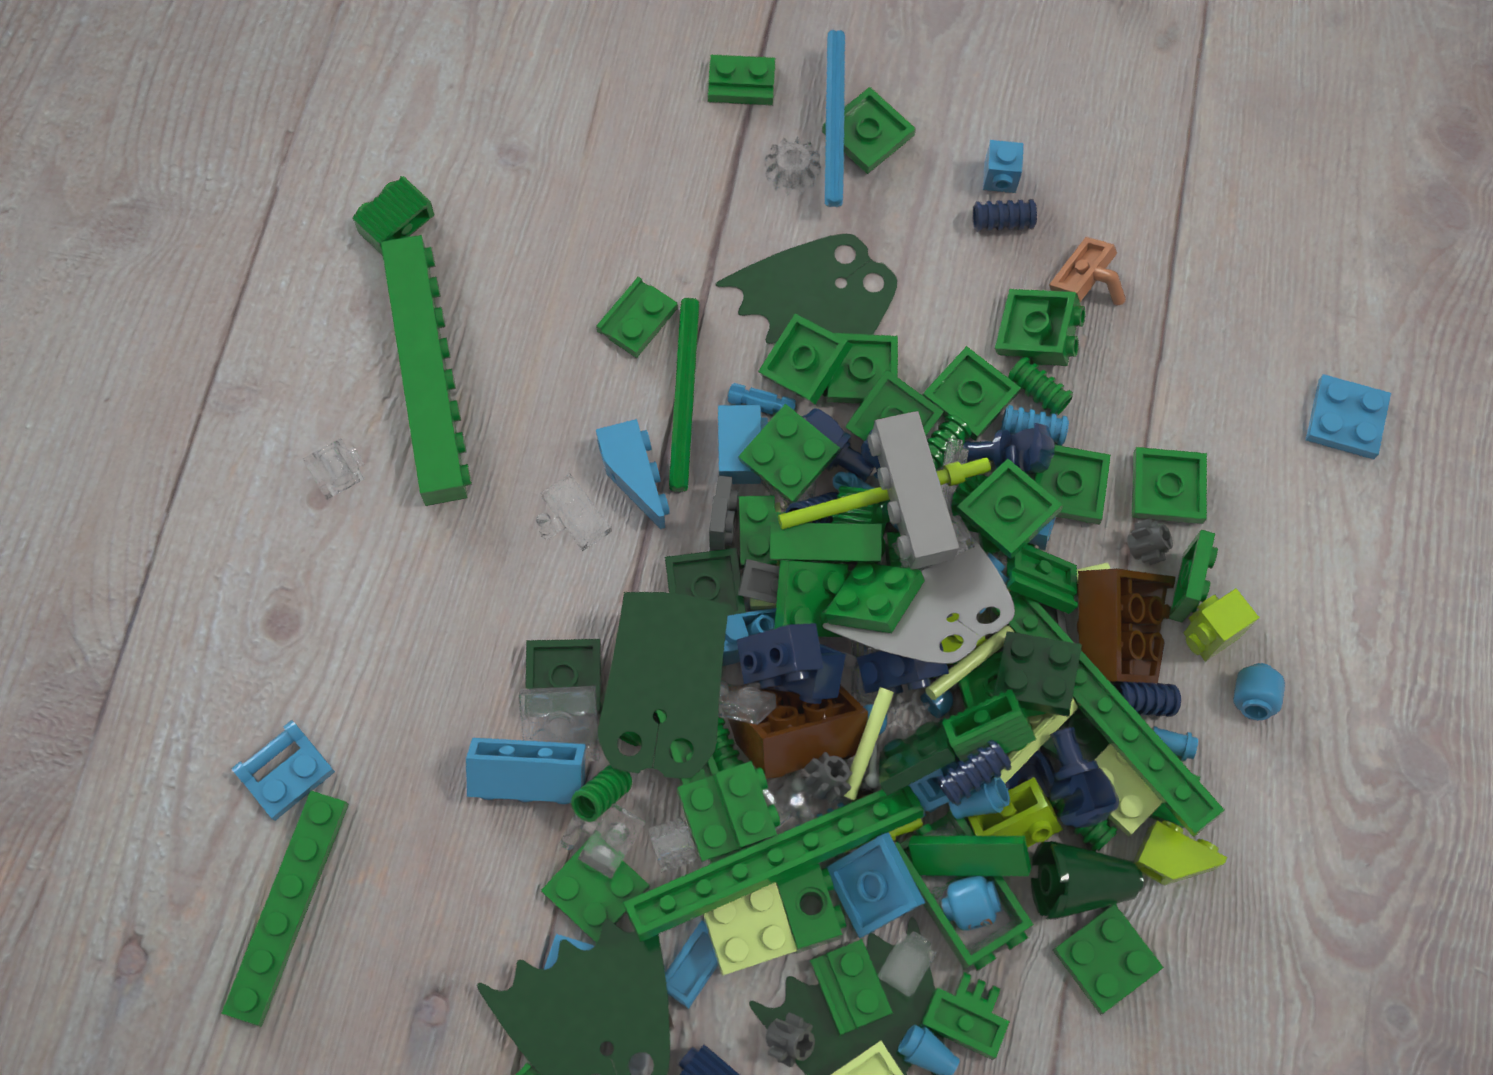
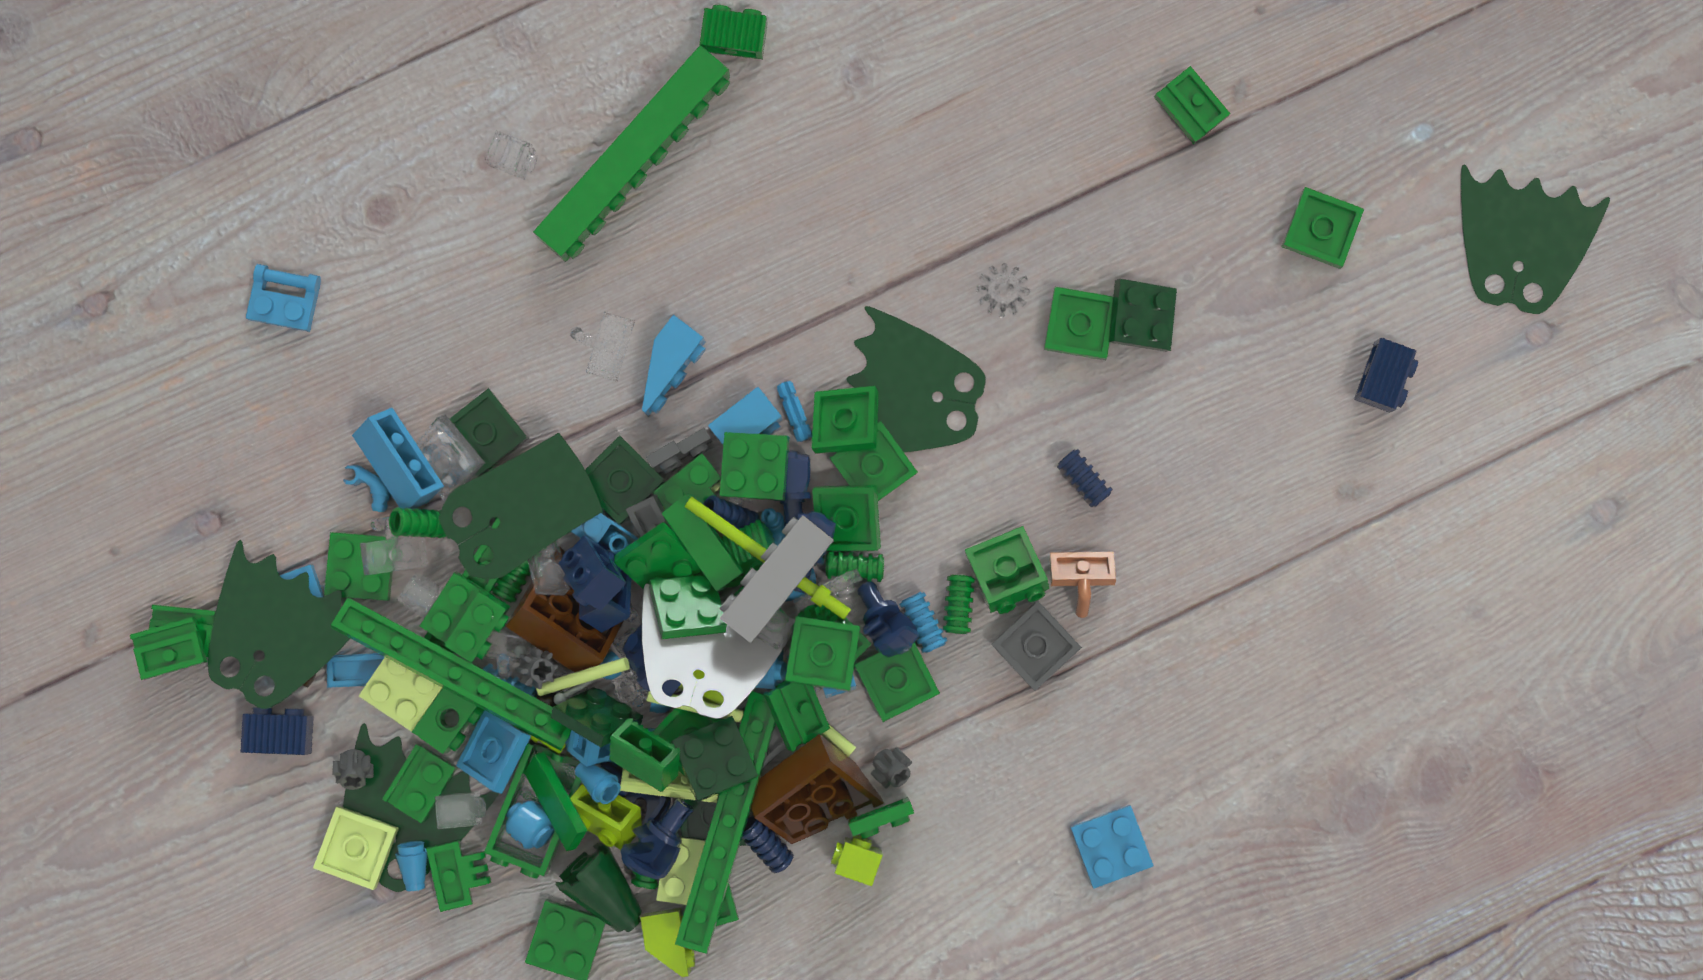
camera: 55 degrees right, 15 degrees up
green plate [221,790,349,1027] -> none
green plate [596,277,678,359] -> none
green axle [669,298,699,492] -> none
green plate [708,54,775,105] -> none
dark azure axle [825,30,845,207] -> none
green plate [922,346,1021,441] -> none
dark blue piece [937,740,1011,806] -> none
dark azure brick [983,140,1024,193] -> none
green plate [1132,447,1207,524] -> none
dark azure pin [1152,726,1198,761] -> none
dark azure head [1233,663,1286,720] -> none
none -> dark azure piece [343,465,392,512]
none -> dark grey plate [991,601,1082,691]
none -> dark green plate [1109,279,1177,352]

